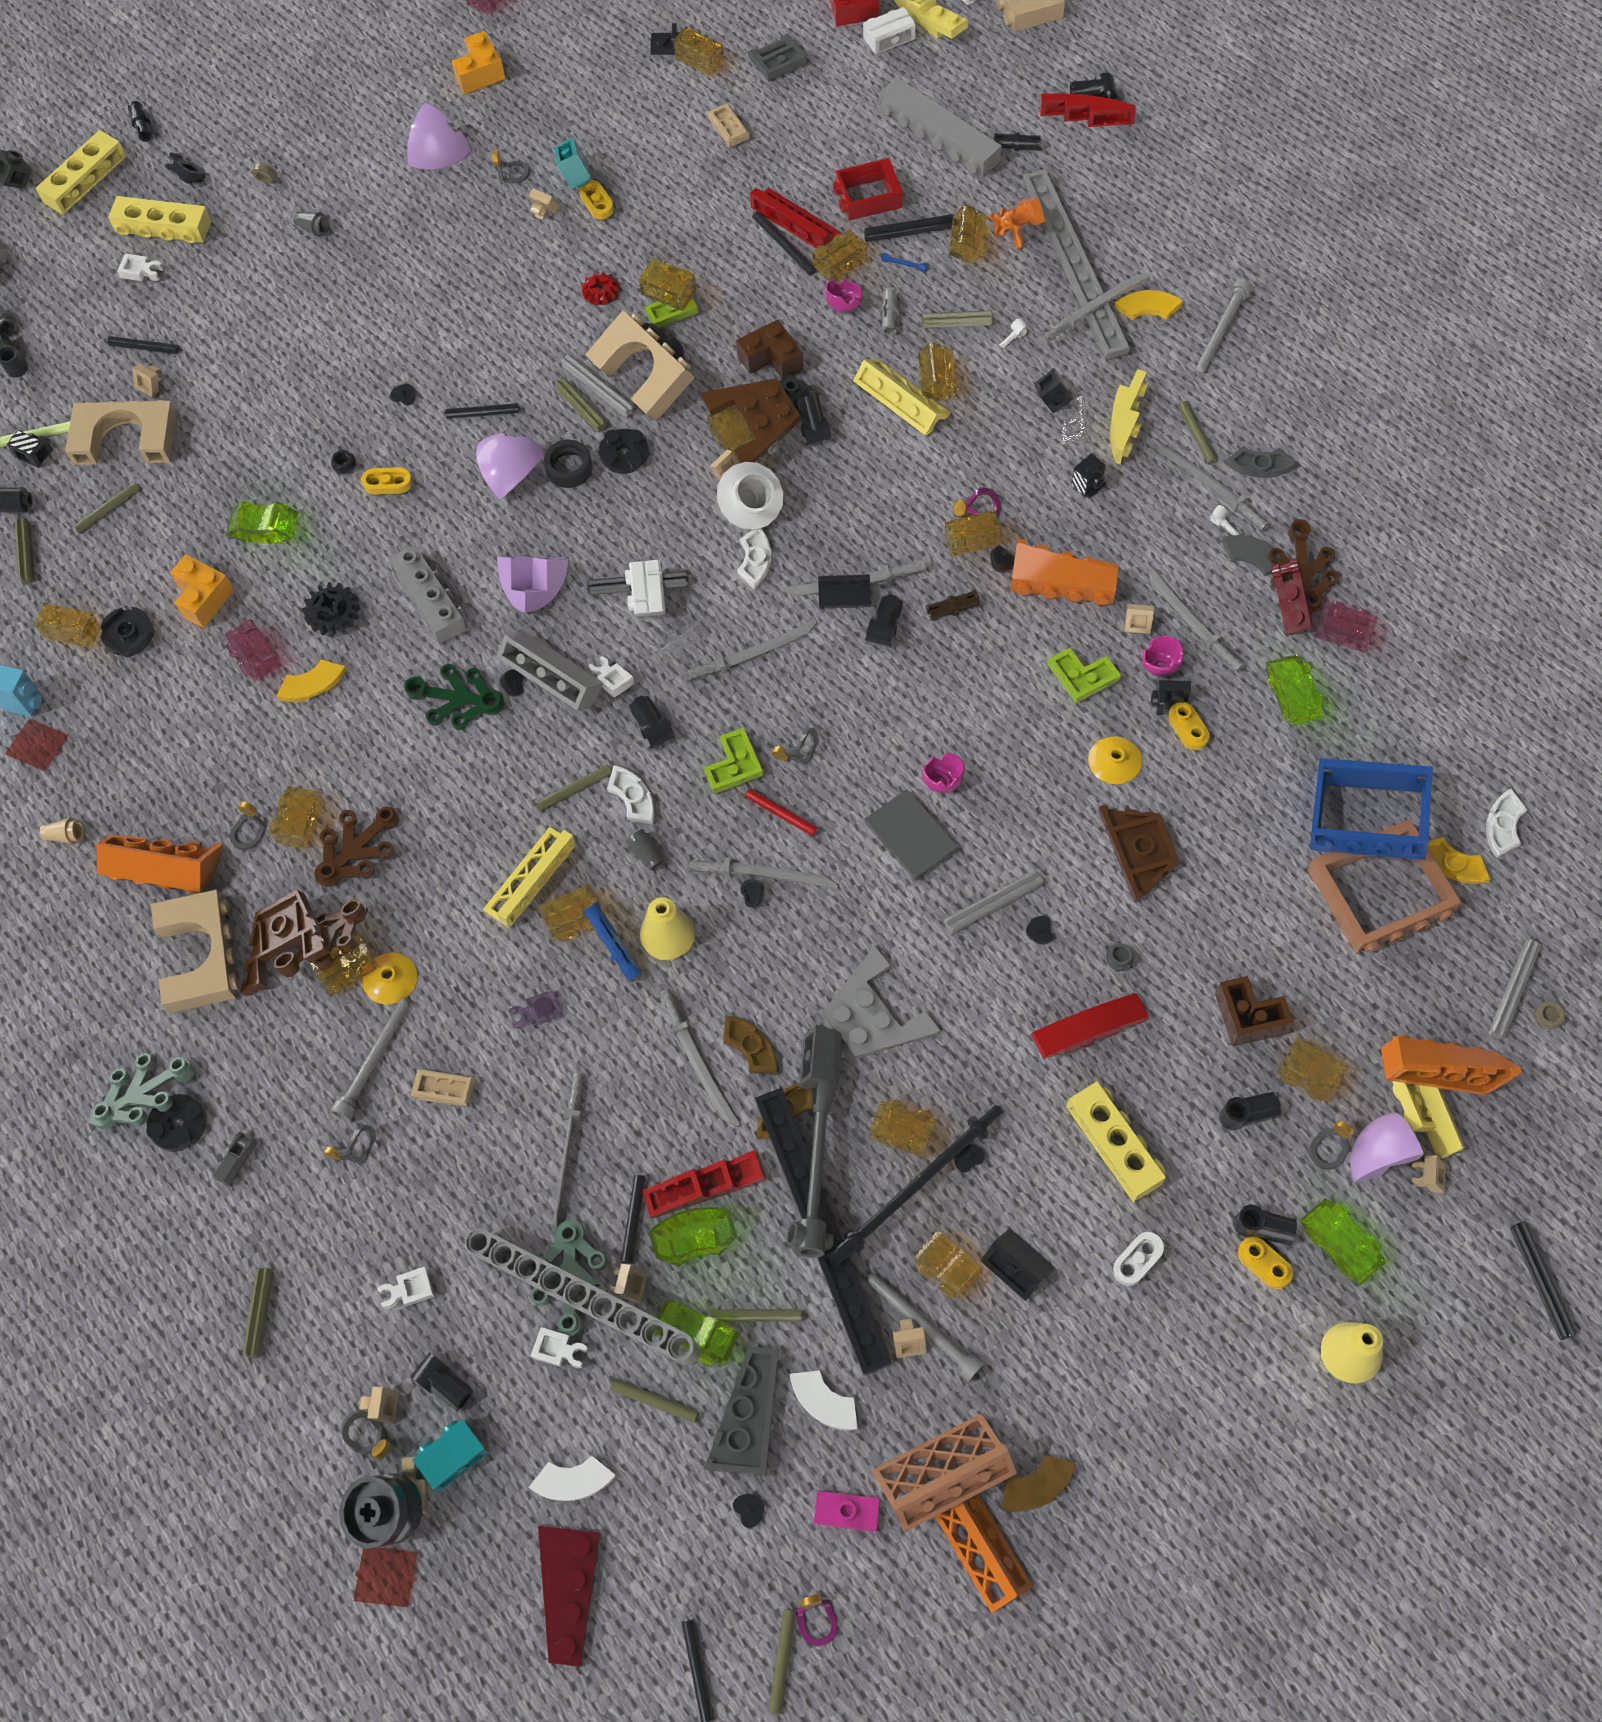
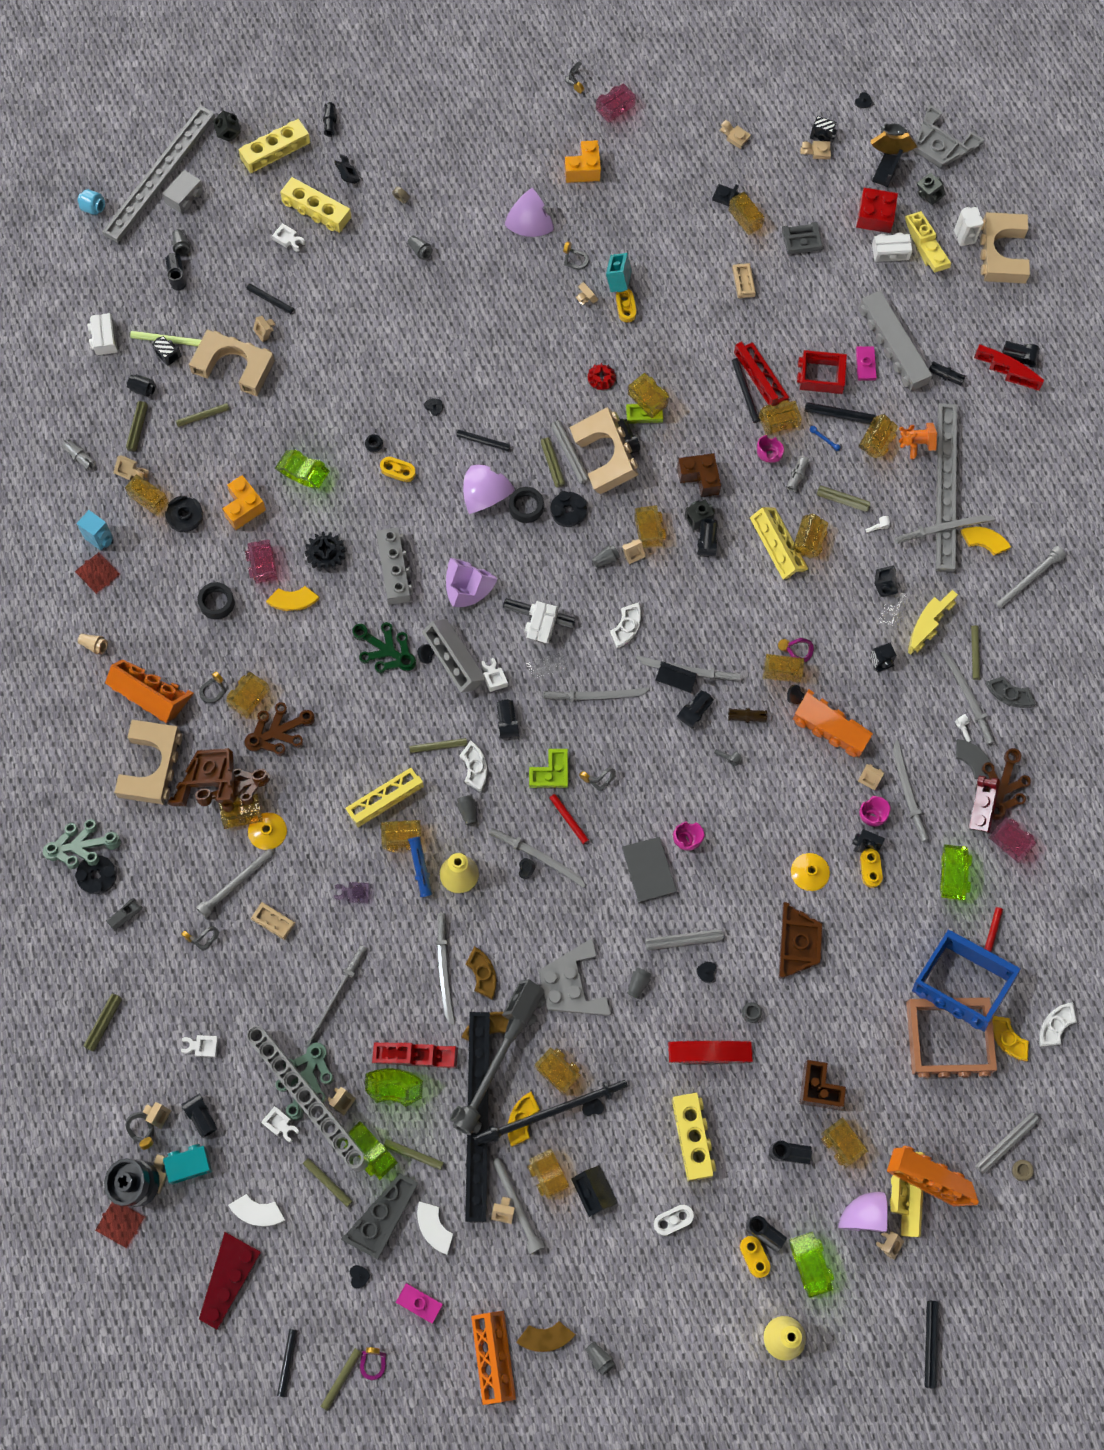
camera: 15 degrees right, 5 degrees up
black bar [621,1175,646,1264] -> none
reddish brown wing [700,378,801,463] -> none
white helmet [717,462,783,530] -> none
nougat fence [872,1414,1017,1532] -> none
lime plate [1047,648,1121,704] -> none
dark grey piece [1309,1121,1354,1170] -> none
none -> tan plate [114,455,149,480]
none -> black tyre [197,582,235,620]
none -> yellow tile [508,1092,540,1147]
none -> dark grey cone [585,1341,615,1376]
none -> dark grey cone [591,545,620,568]
none -> dark grey cone [627,967,652,999]
none -> dark grey hand [714,749,742,766]
none -> dark pink plate [856,346,876,381]
none -> red bar [984,907,1003,953]

